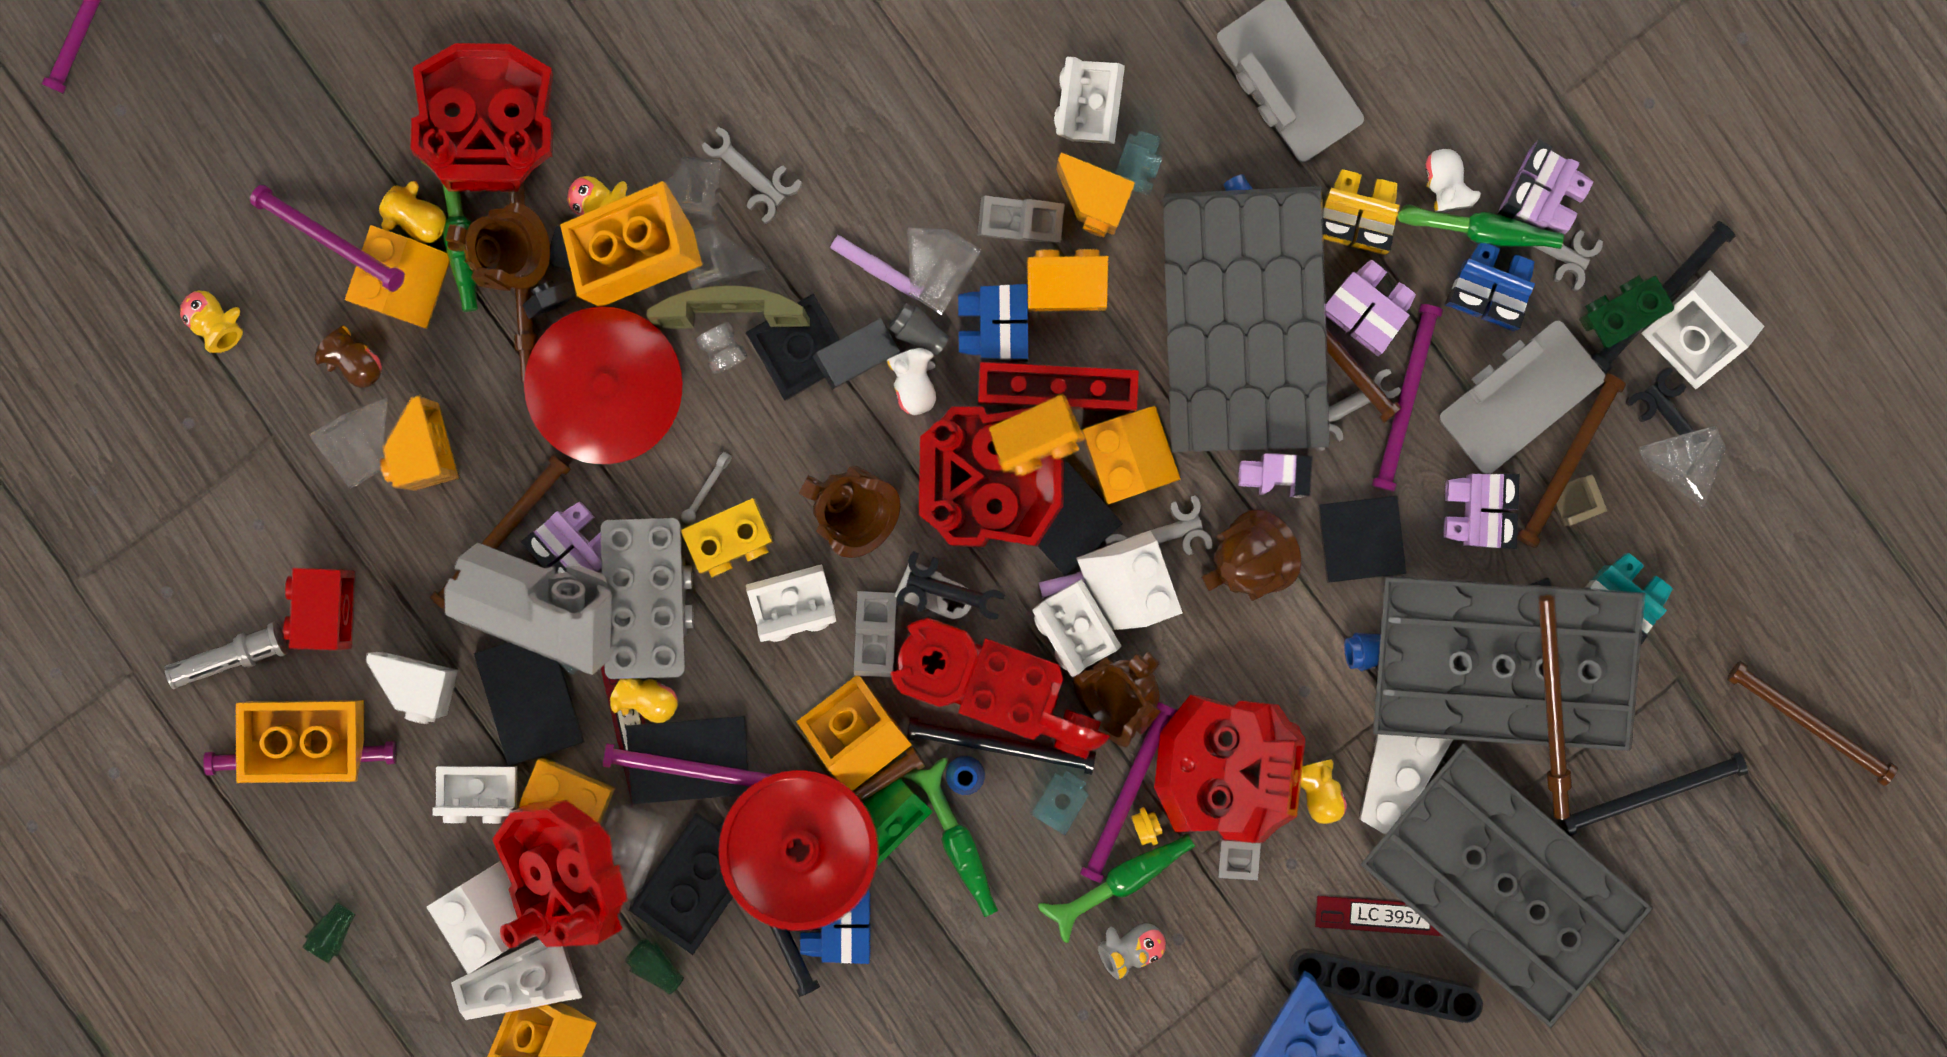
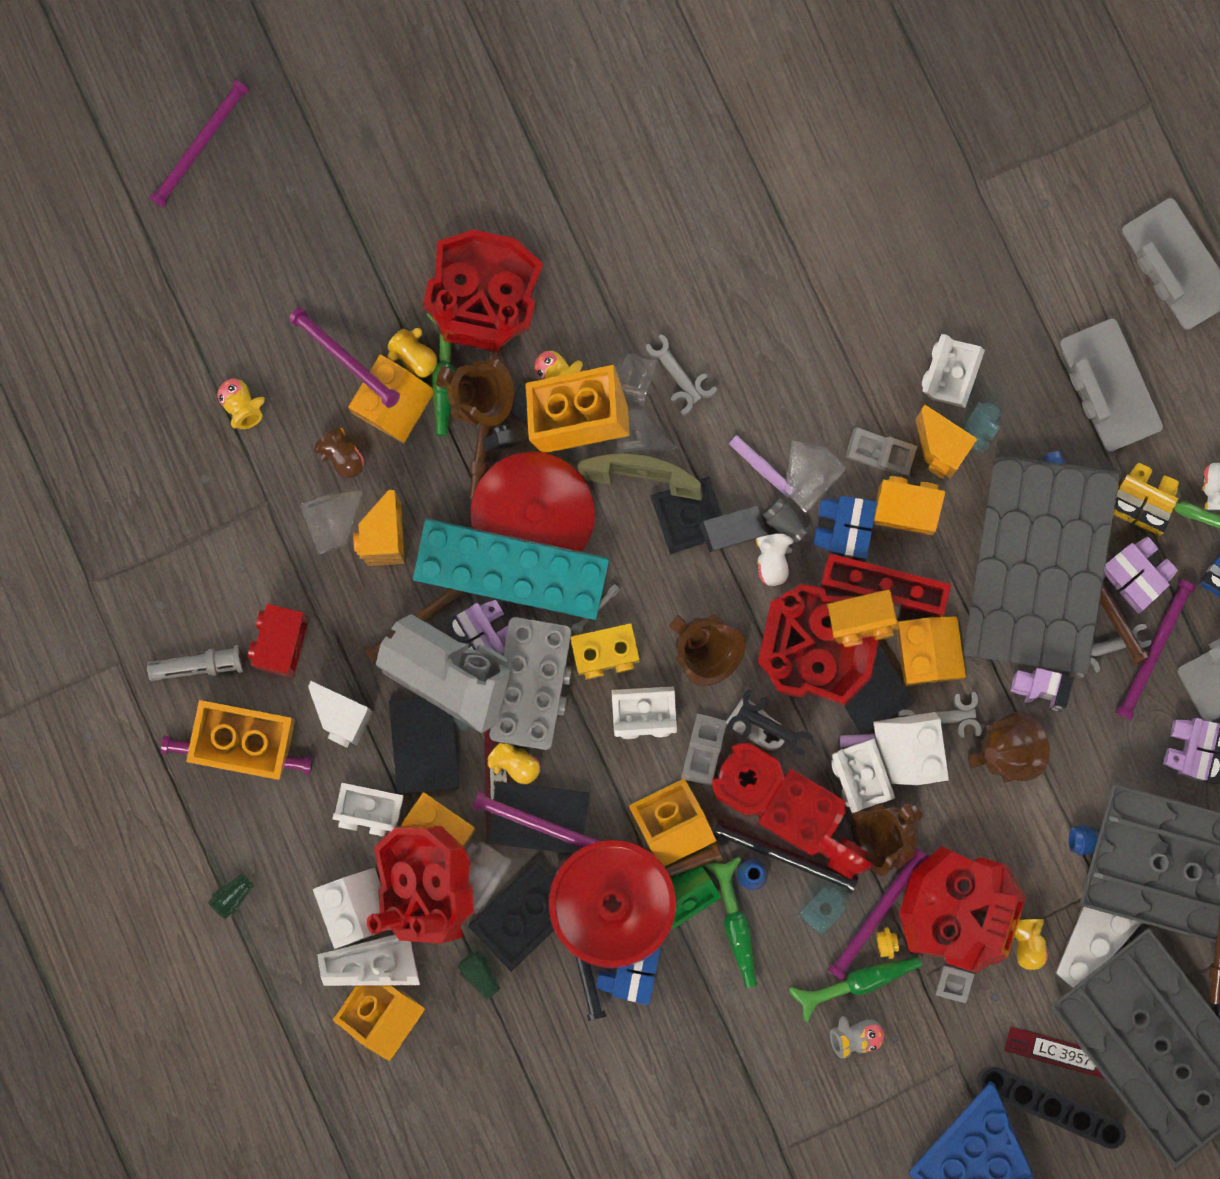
camera: 15 degrees right, 5 degrees down
clear wheel [695,322,748,375] -> none
black tile [1318,496,1406,583] -> none
none -> teal plate [413,518,609,620]

